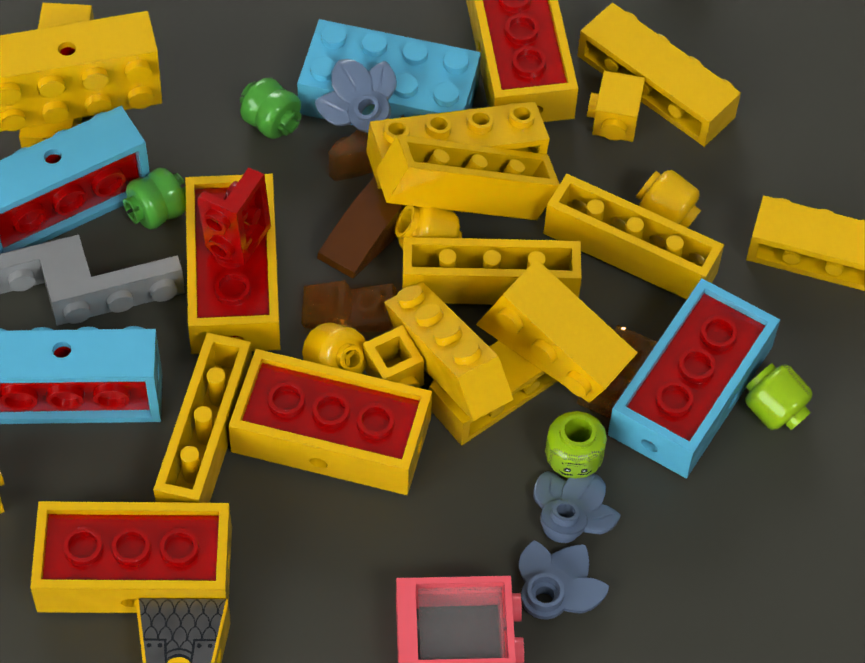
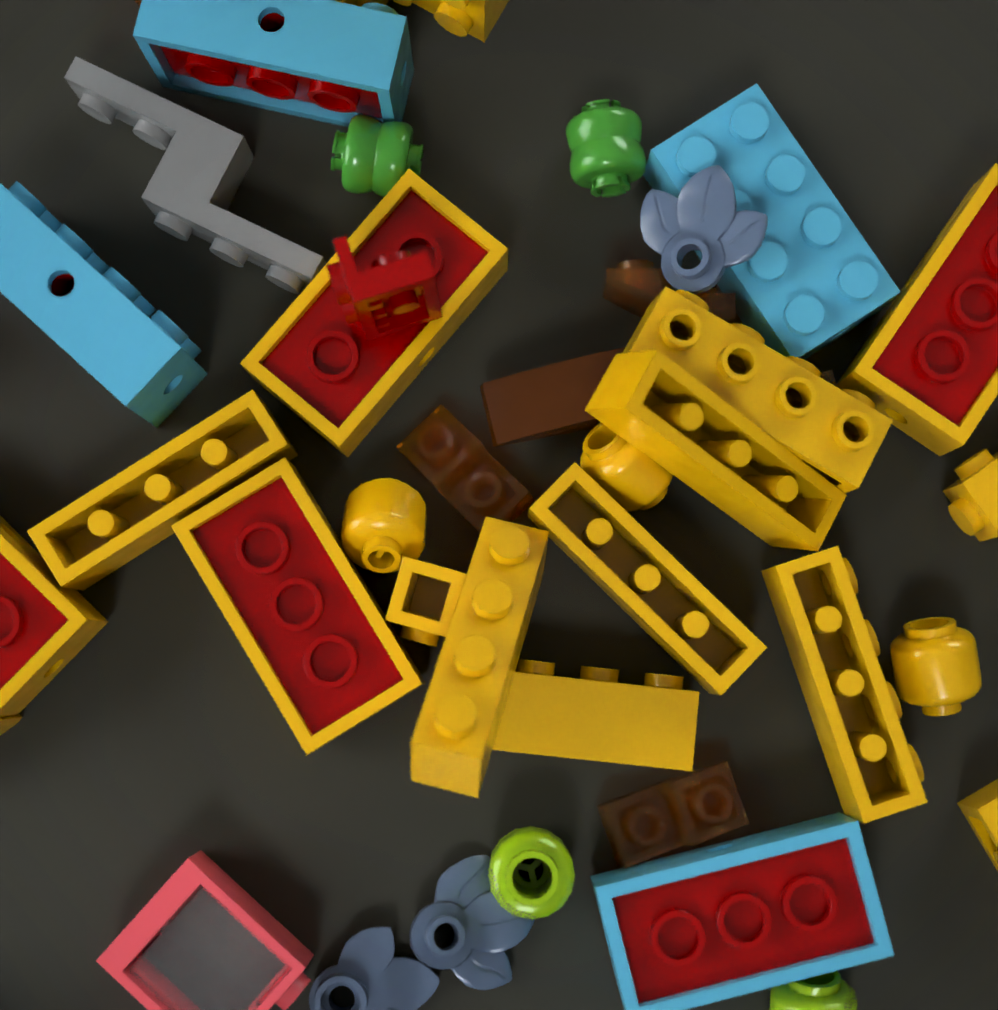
camera: 45 degrees right, 25 degrees up
yellow wedge [476,259,638,403] -> none

